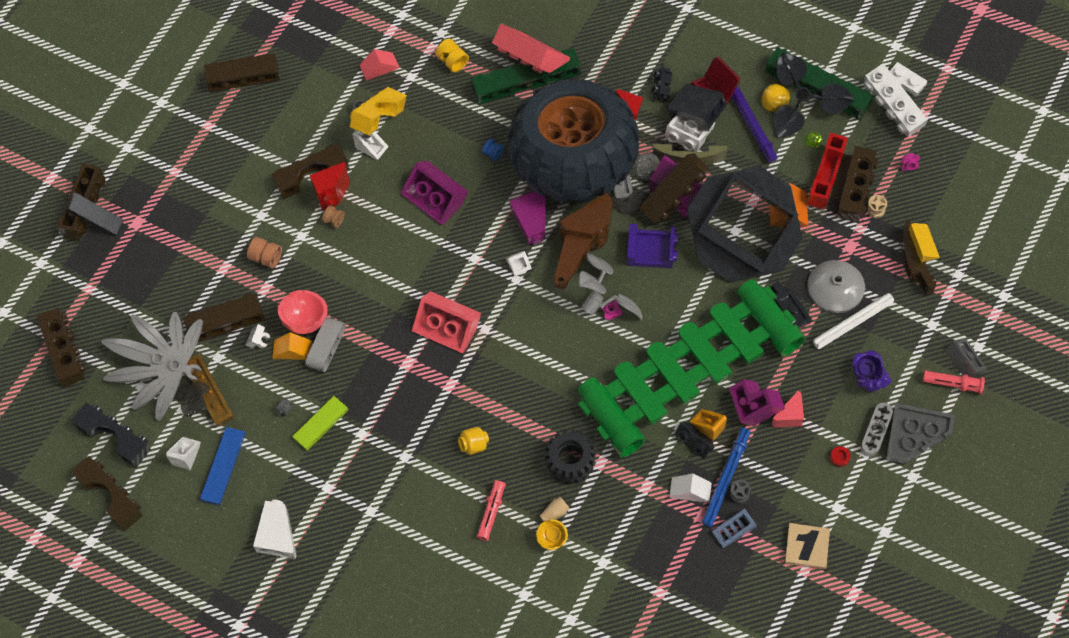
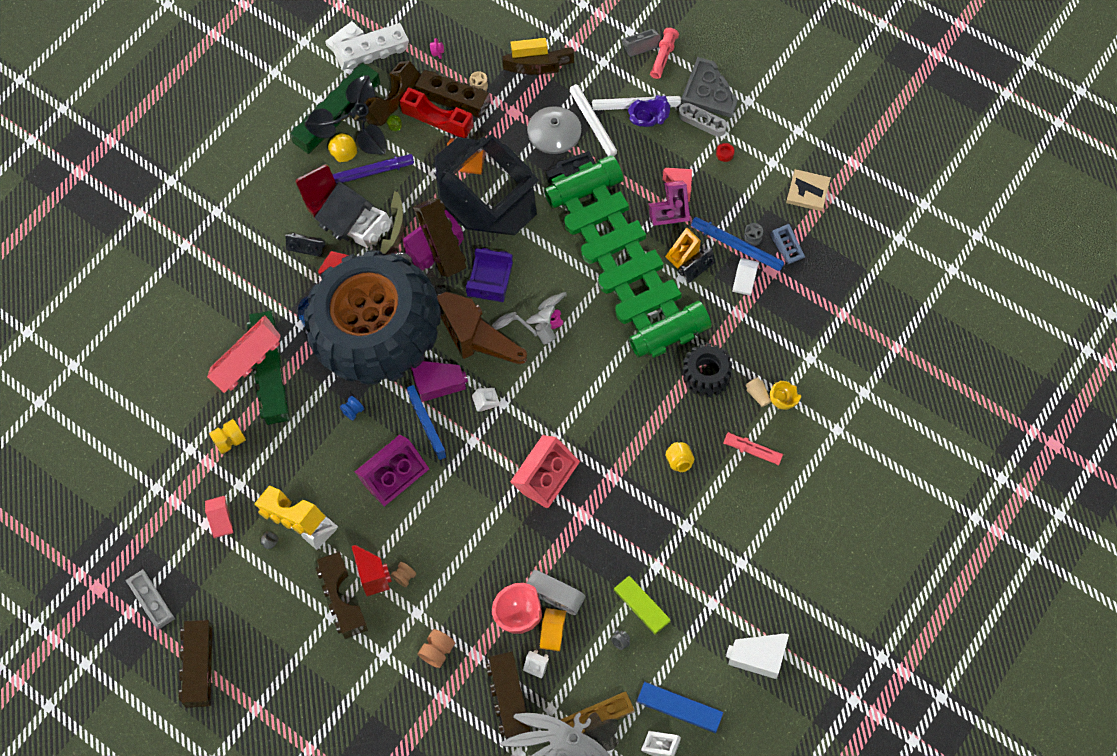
camera: 85 degrees left, 0 degrees up
none -> light grey tile [126,569,175,630]
none -> dark brown arch [364,61,421,126]
none -> blue tile [407,385,446,460]
none -> white axle [592,96,681,110]

